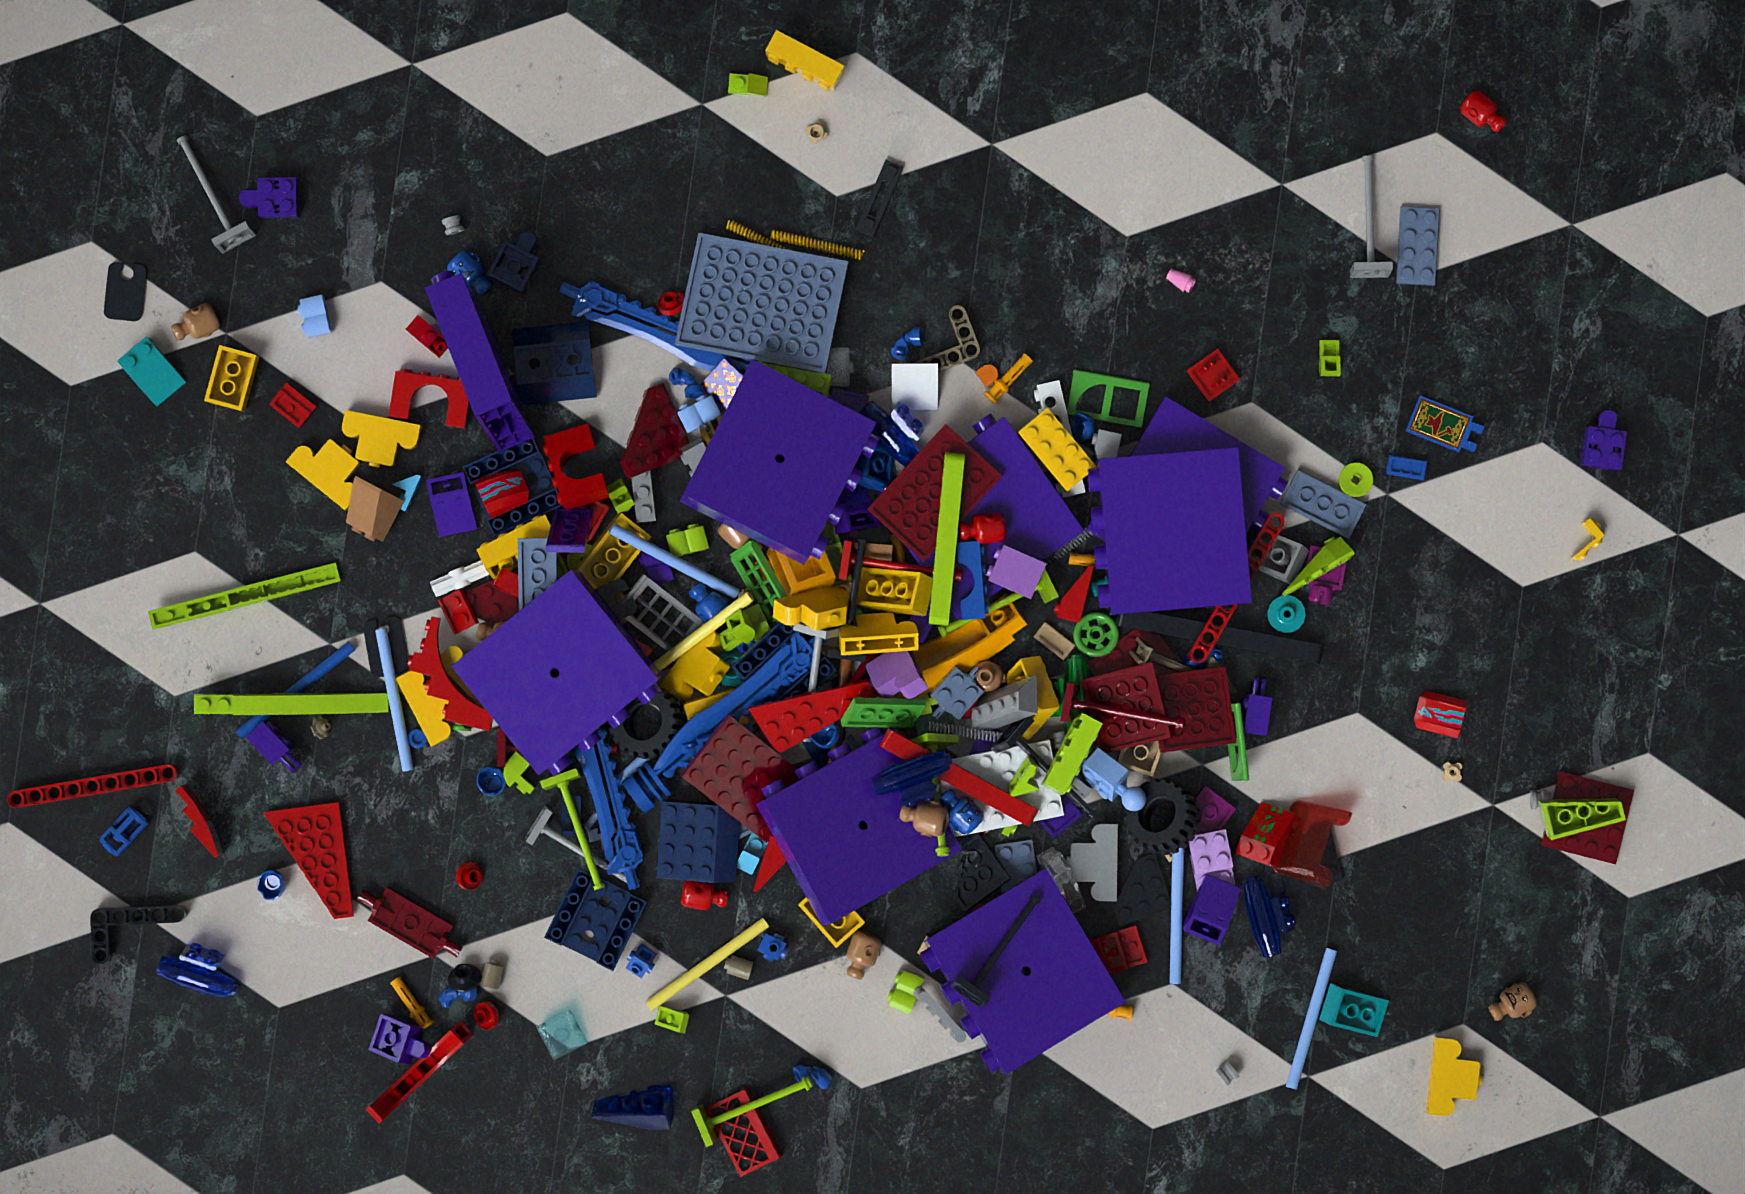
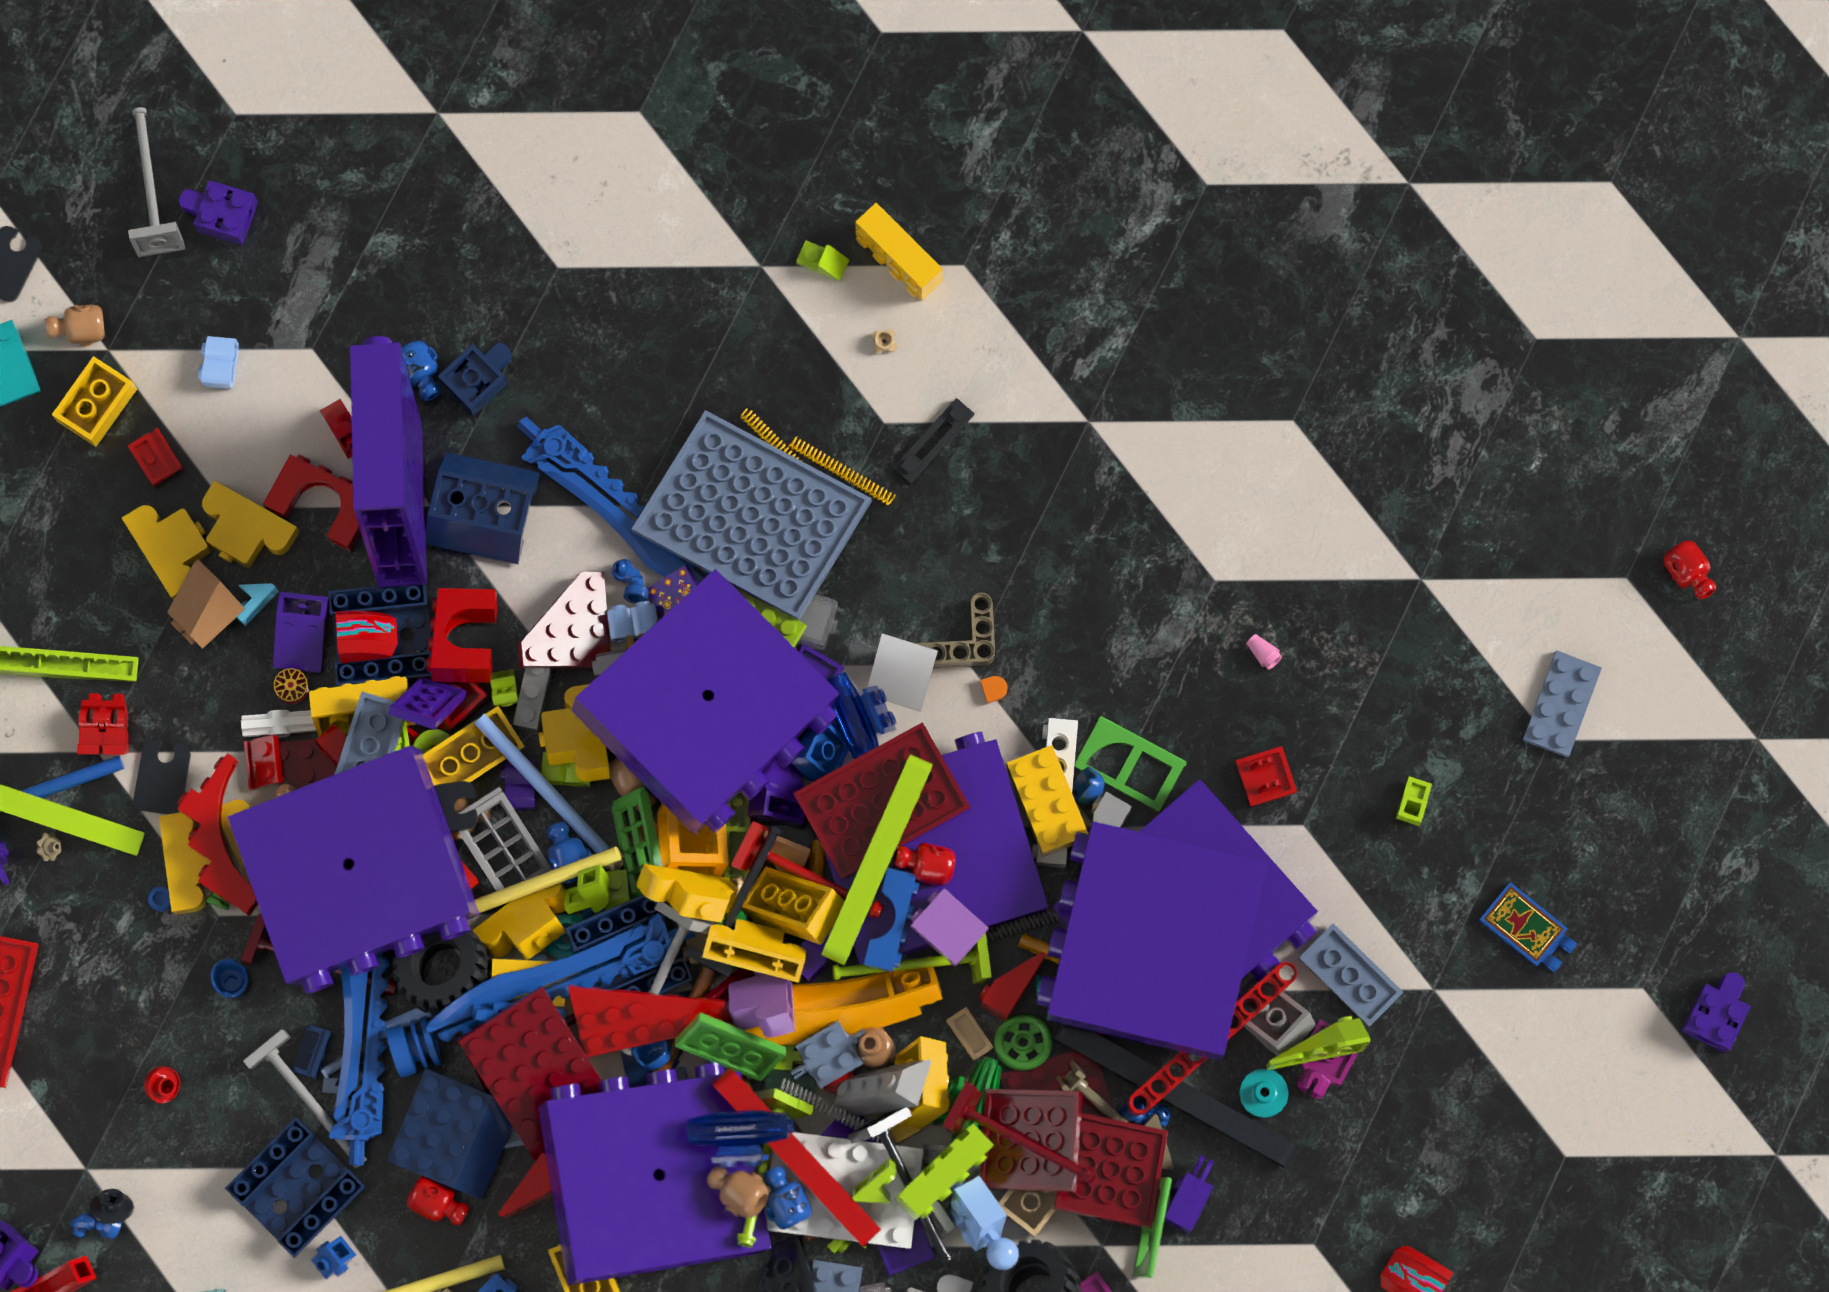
camera: 20 degrees right, 10 degrees down
dark red plate [357,887,463,959] -> none
light blue piece [375,628,414,772] -> none
light orange pin [390,976,434,1030] -> none
light grey wheel [442,215,464,235] -> none
red plate [474,1001,499,1030] -> none
dark tan brick [480,959,504,989] -> none
lime brick [503,751,535,794] -> none
lime tile [540,768,605,890] -> none
red plate [657,291,684,316] -> none
medium azure slope [737,832,768,875] -> none
blue arm [891,327,924,360] -> none
light orange pin [983,354,1033,405] -> none
lime piece [1339,463,1373,497] -> none
light grey tile [1350,156,1393,278] -> none
blue plate [1386,455,1427,481] -> none
yellow bracket [1571,518,1605,561] -> none
none -> red hips [77,693,129,755]
none -> wheel [274,668,309,705]
none -> yellow brick [539,684,610,782]

